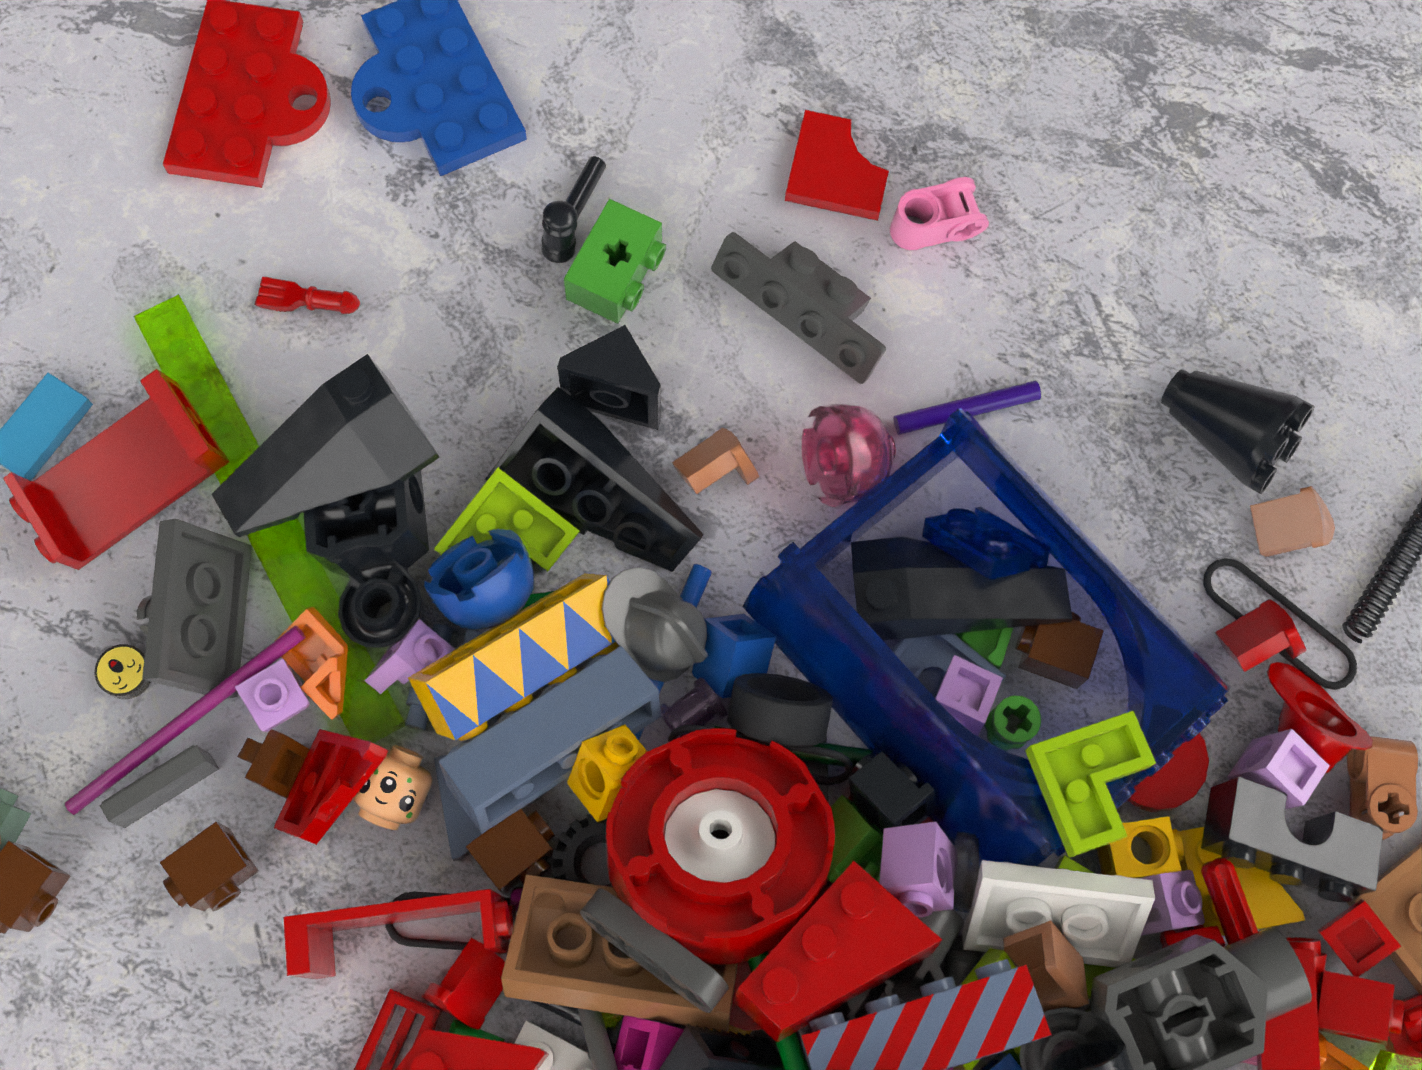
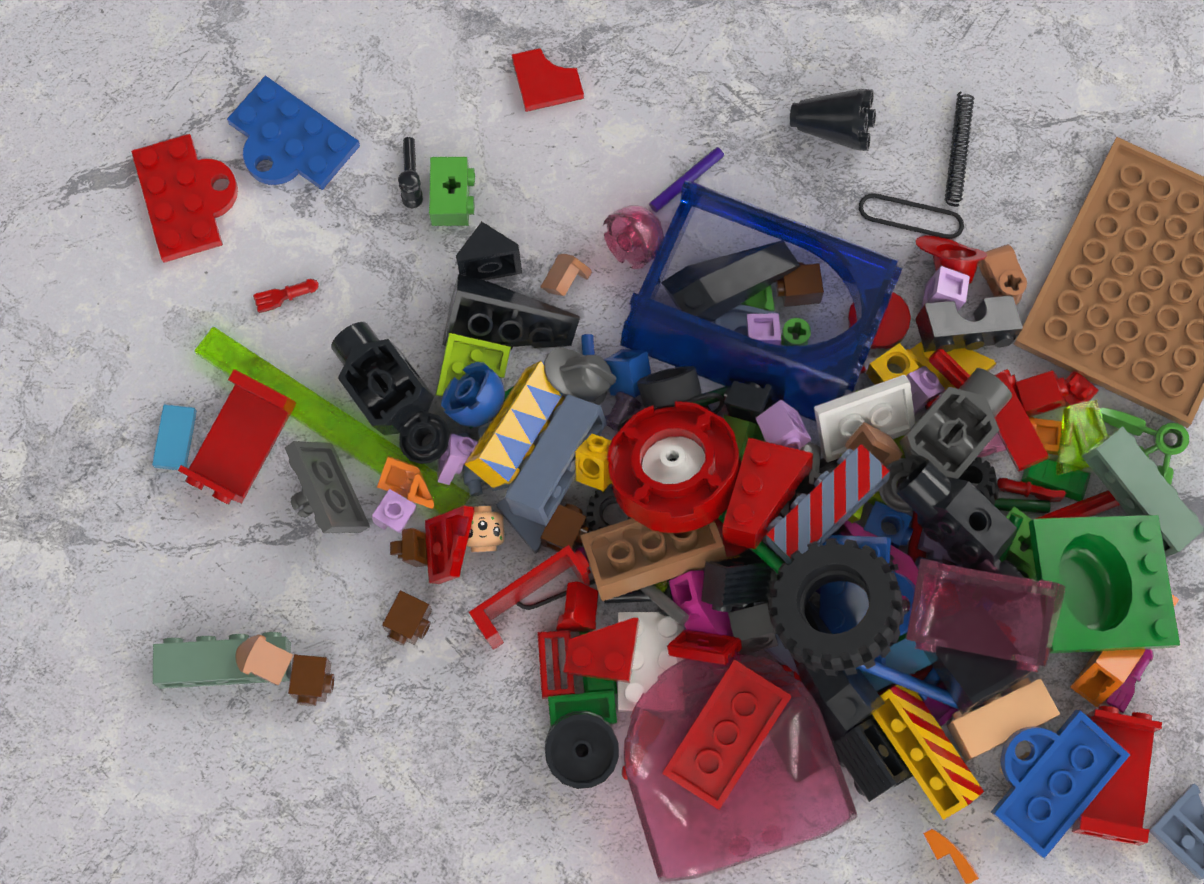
camera: 20 degrees left, 0 degrees up
magenta axle [64,625,305,815] -> none
light yellow tile [94,644,151,700] -> none
dark grey tile [99,745,219,828] -> none
black wedge [211,354,440,537] -> none
dark grey beam [580,888,729,1013] -> none
dark grey bracket [711,232,886,384] -> none
bright pink piece [890,177,989,250] -> none
clear blue plate [922,506,1051,580] -> none
clear smoke tile [952,831,979,913] -> none
lime plate [1025,711,1156,858] -> none
red tile [1215,599,1307,672] -> none
nougat tile [1250,486,1335,557] -> none
red tile [1317,899,1402,977] -> none

